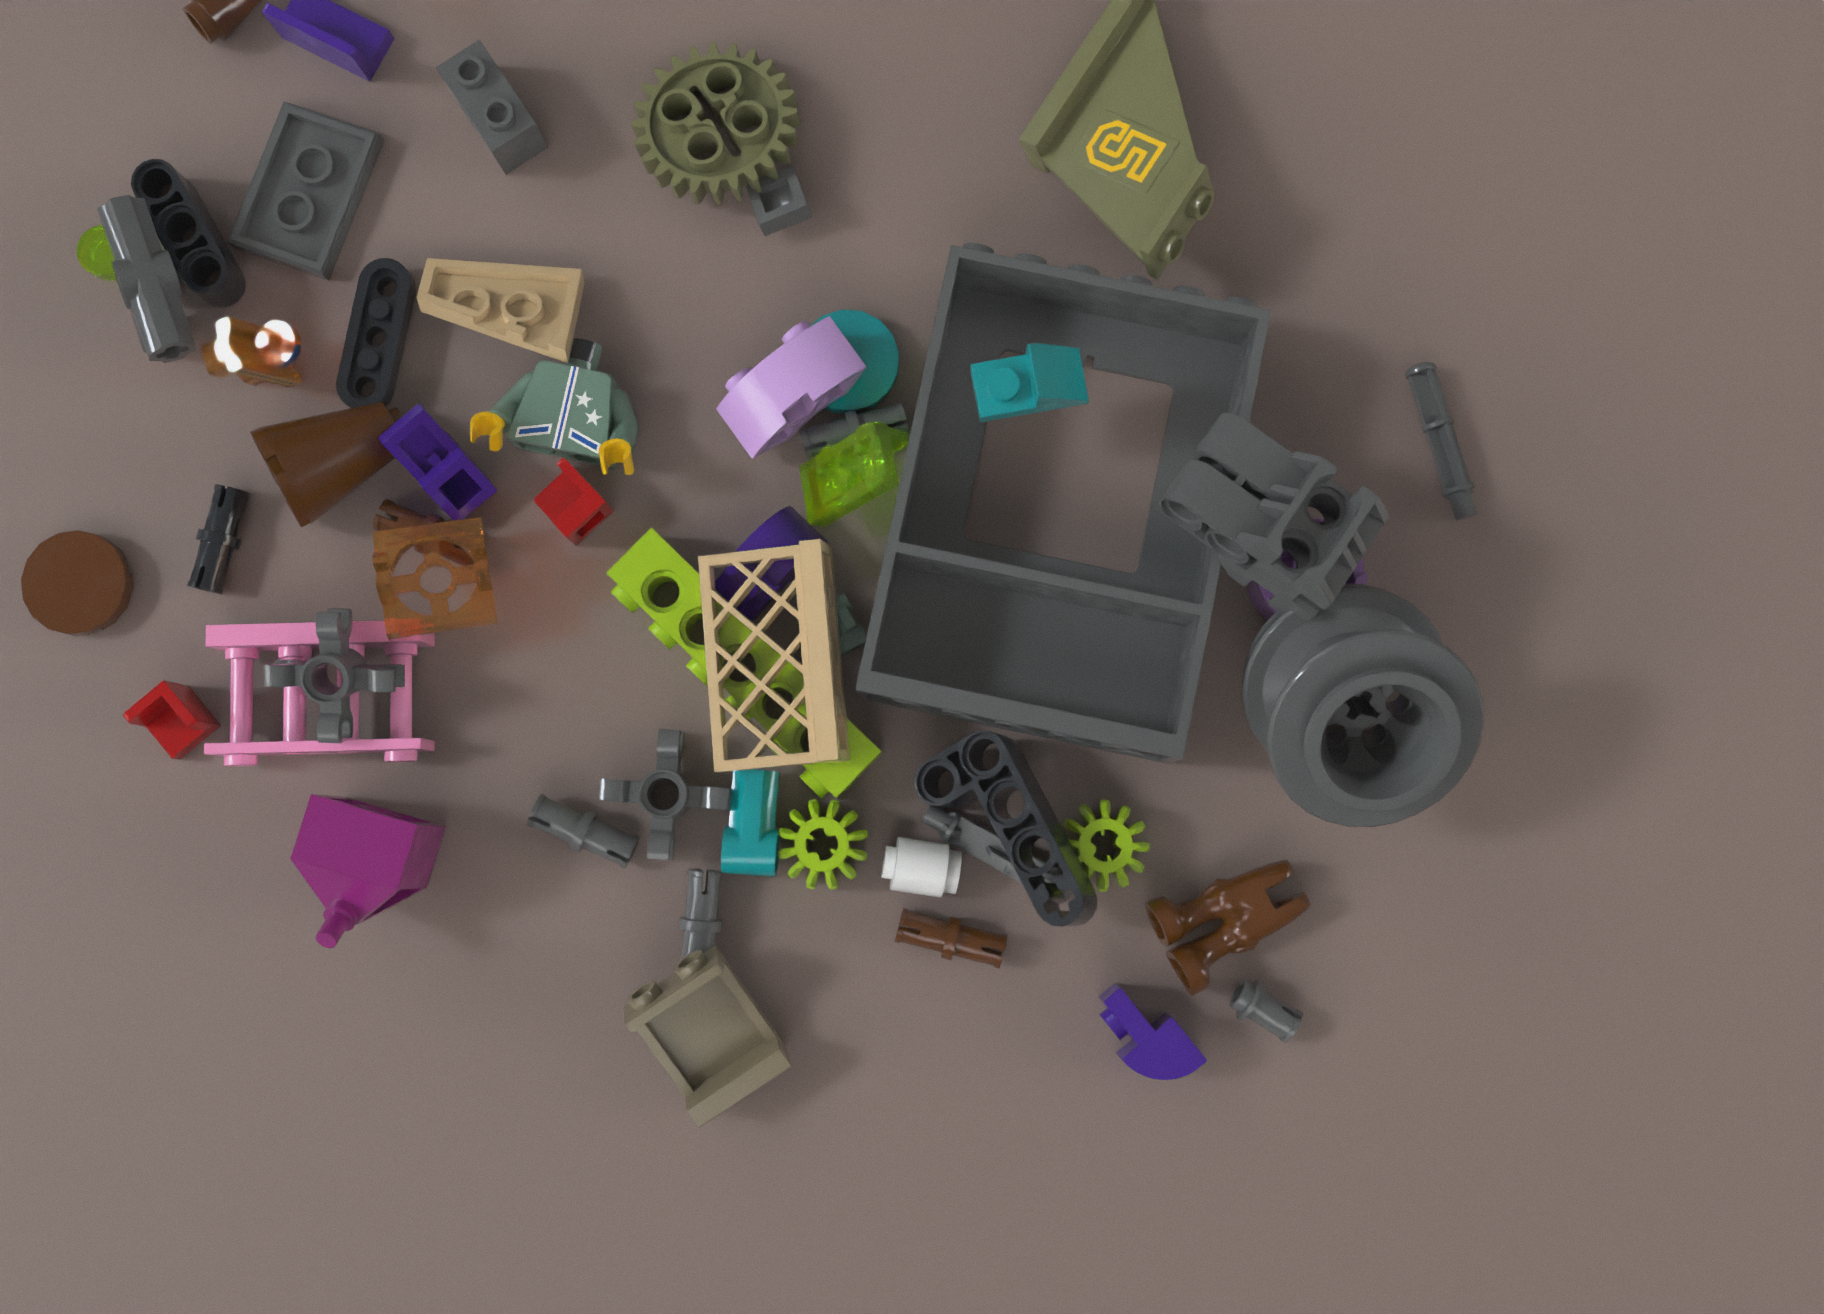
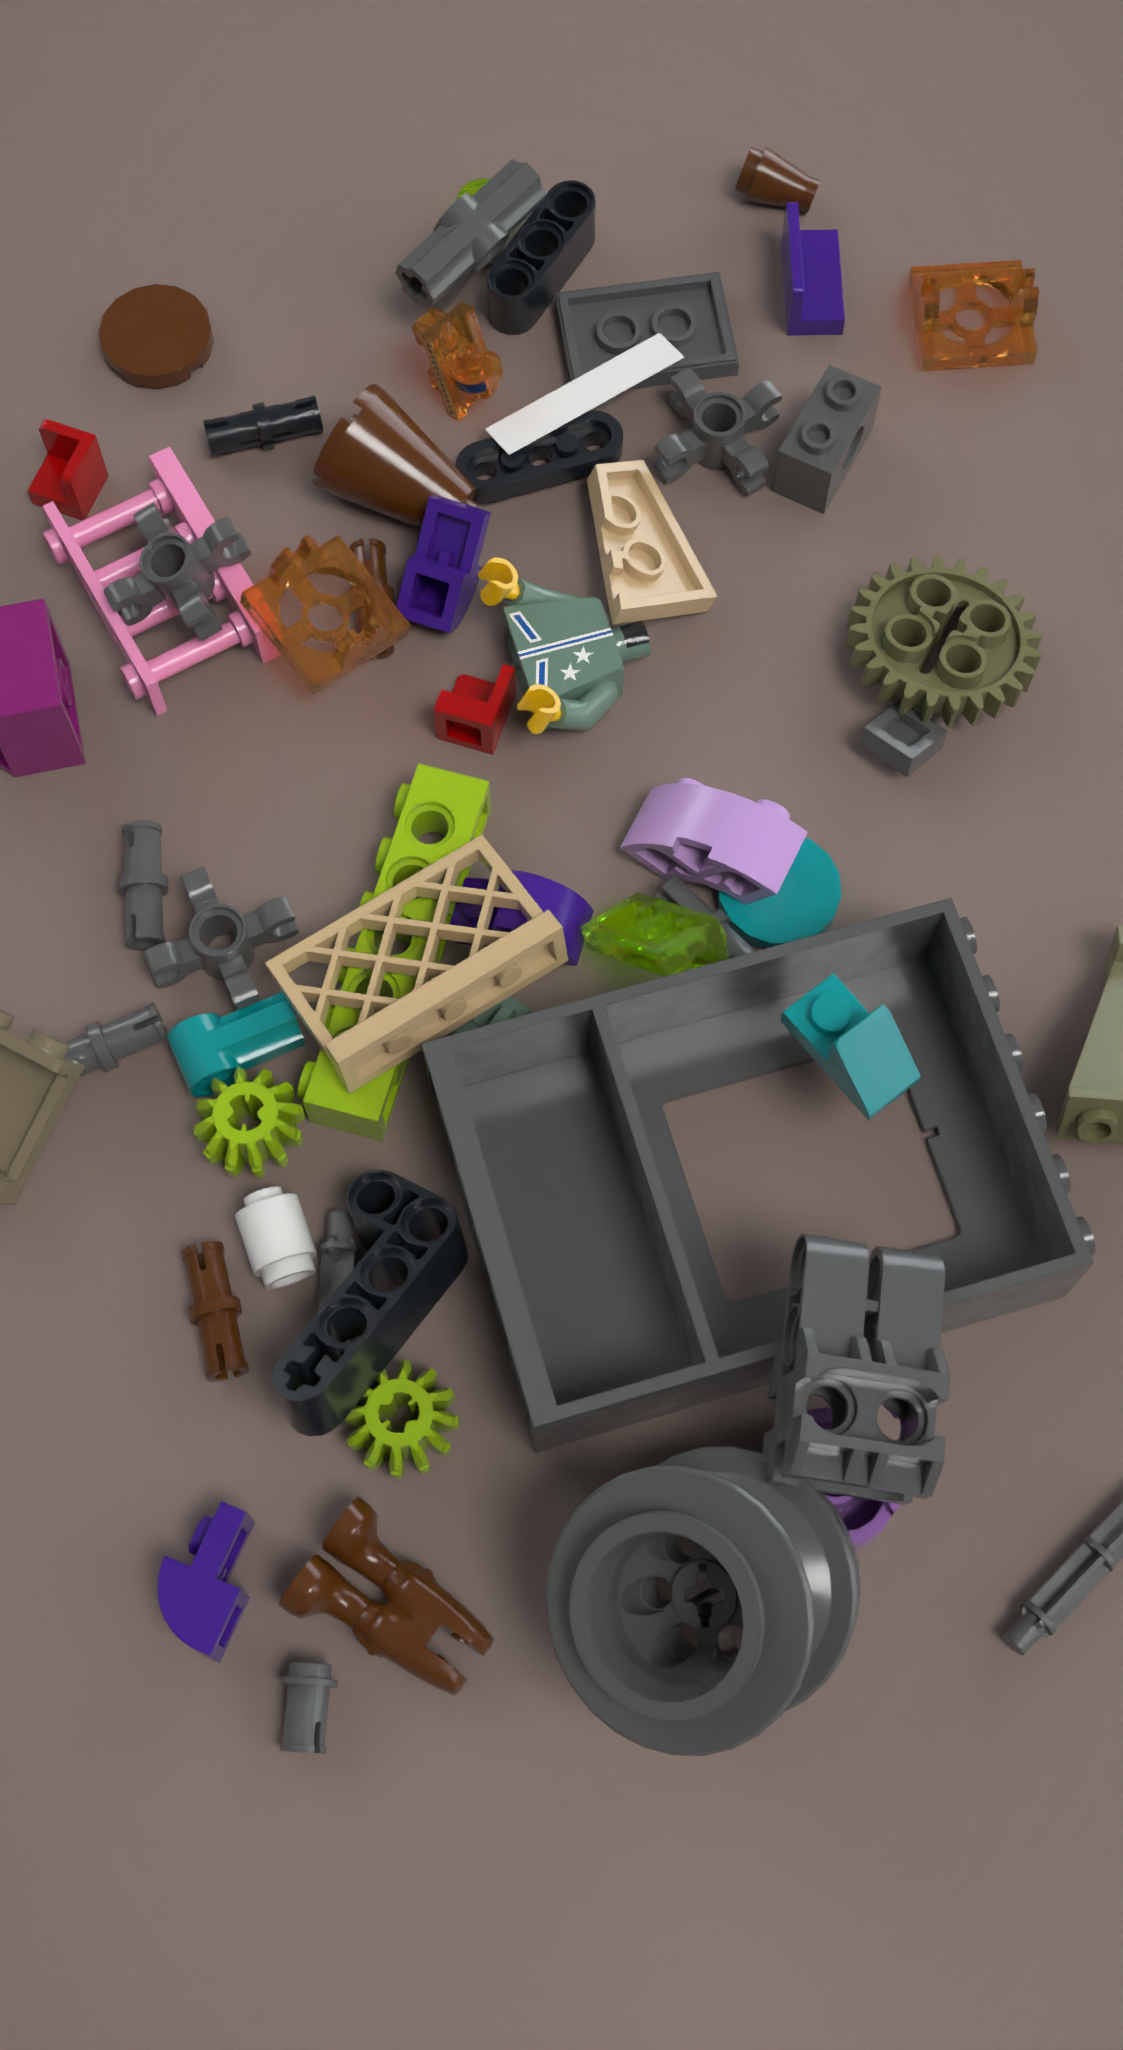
camera: 60 degrees right, 15 degrees down
none -> white sticker [485,333,685,455]
none -> dark grey pin [654,367,782,496]

